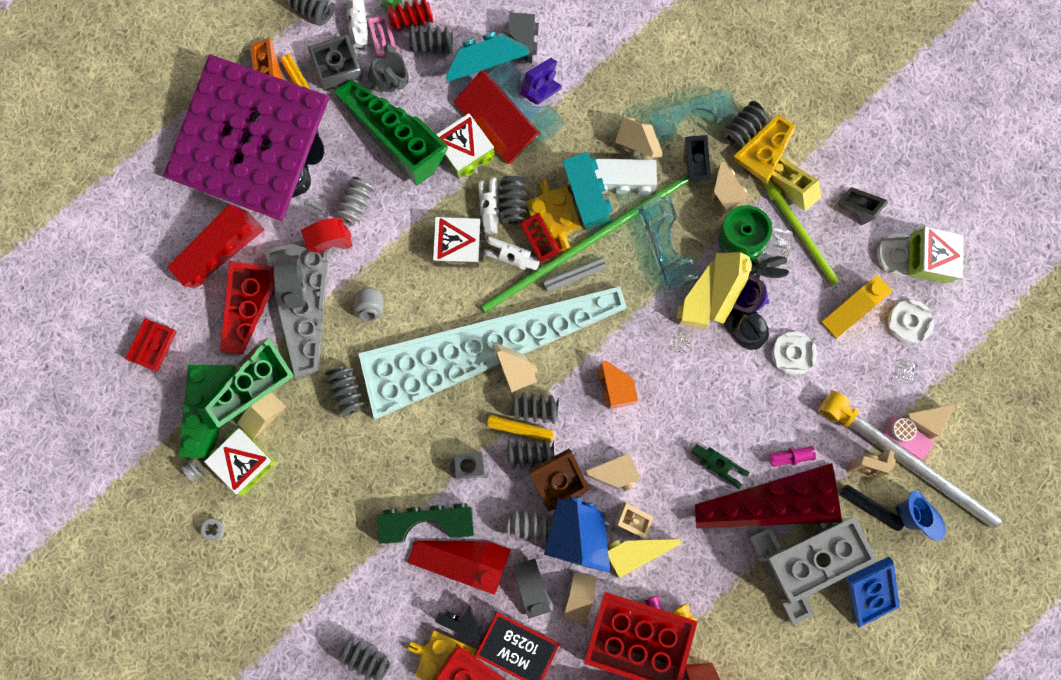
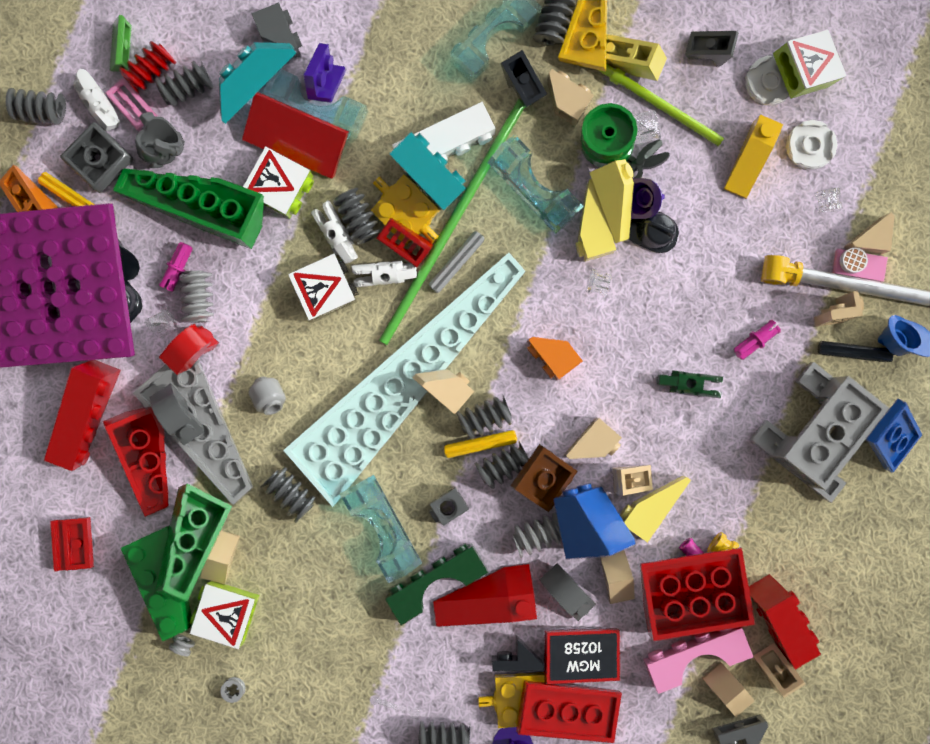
camera: 25 degrees left, 10 degrees up
tan slope [615,117,663,160] -> none
dark red wing [695,463,842,529] -> none
white tile [771,331,817,376] -> none
none -> dark pink axle [158,242,193,292]
none -> clear light blue arch [340,475,422,583]

